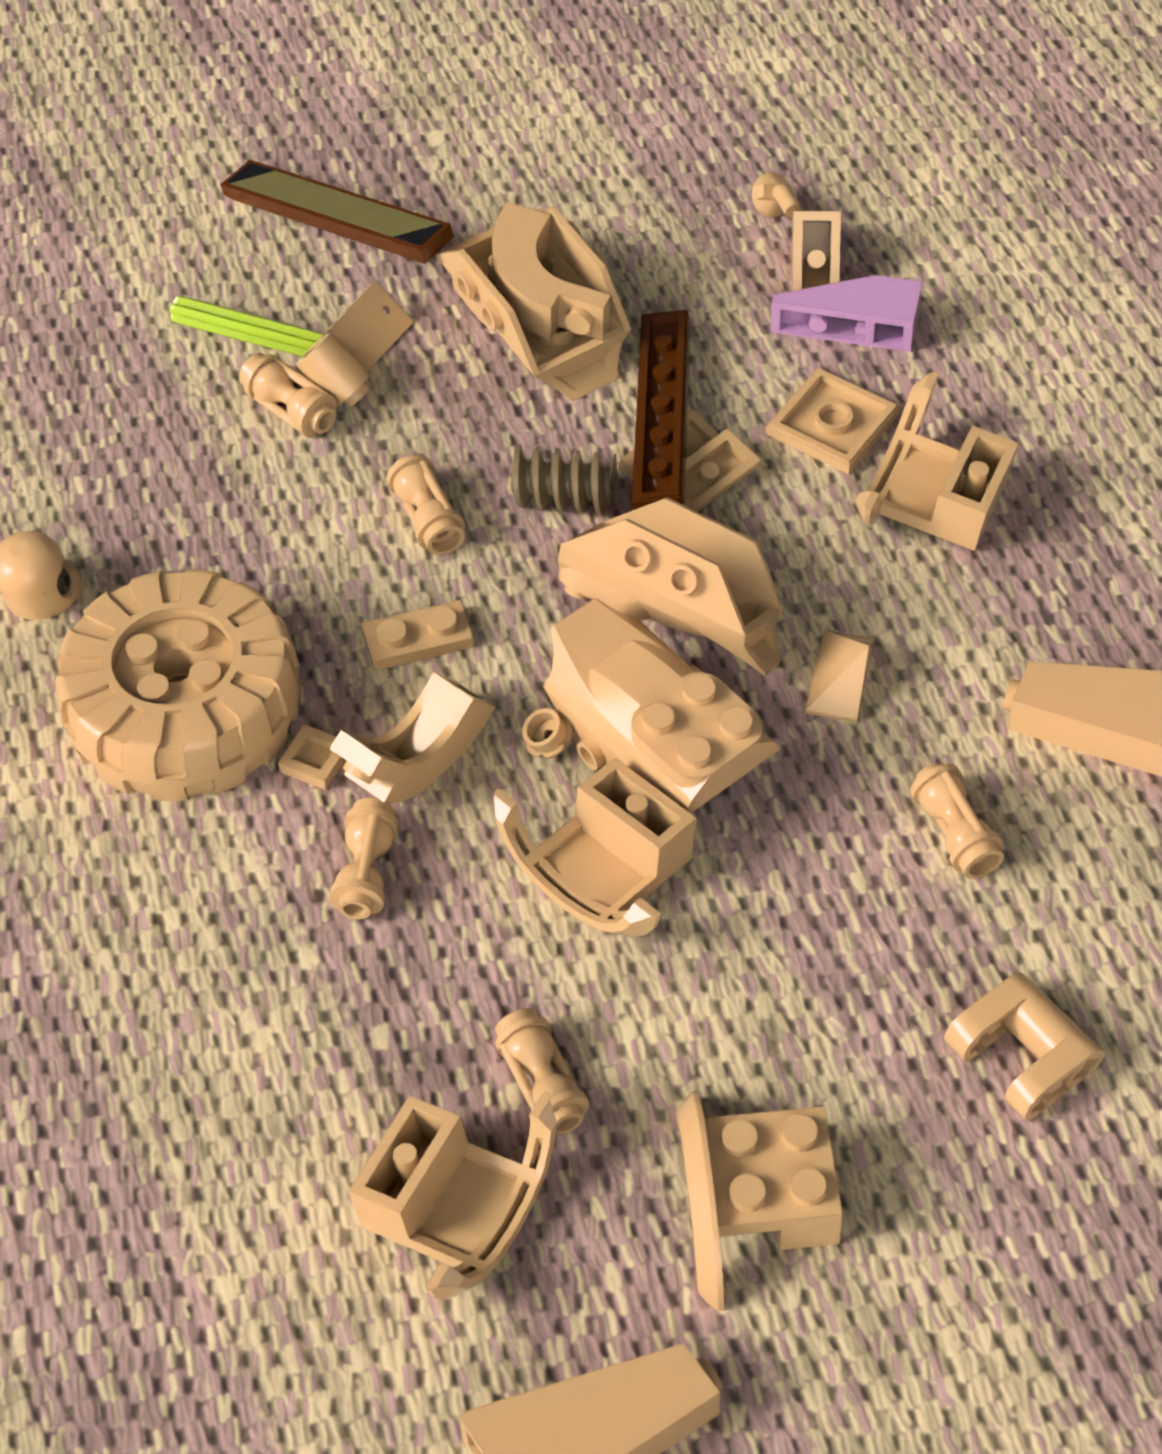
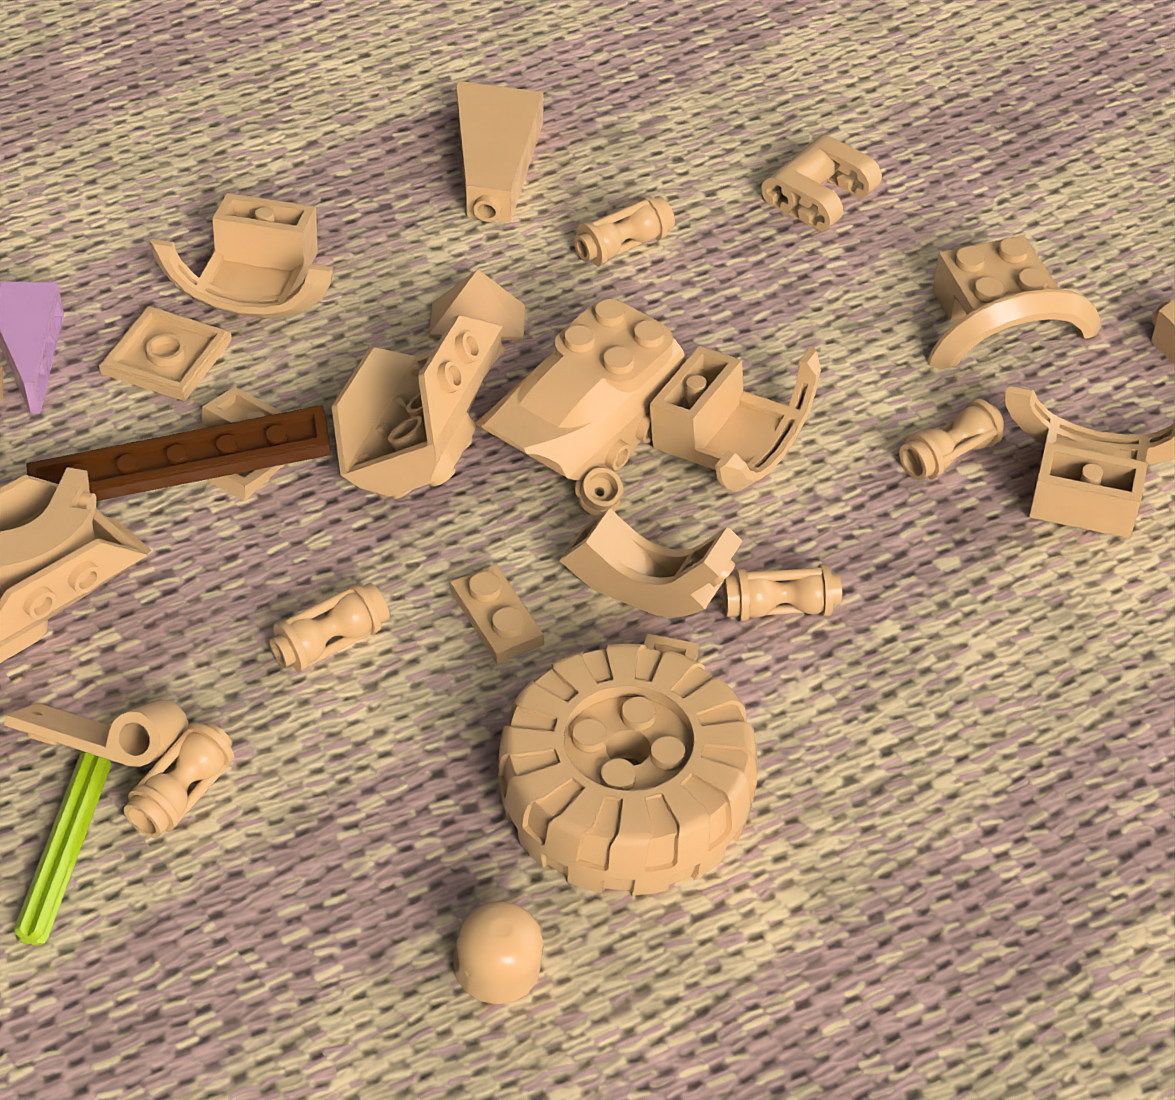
camera: 105 degrees left, 5 degrees down
dark tan piece [511,444,617,516] -> none

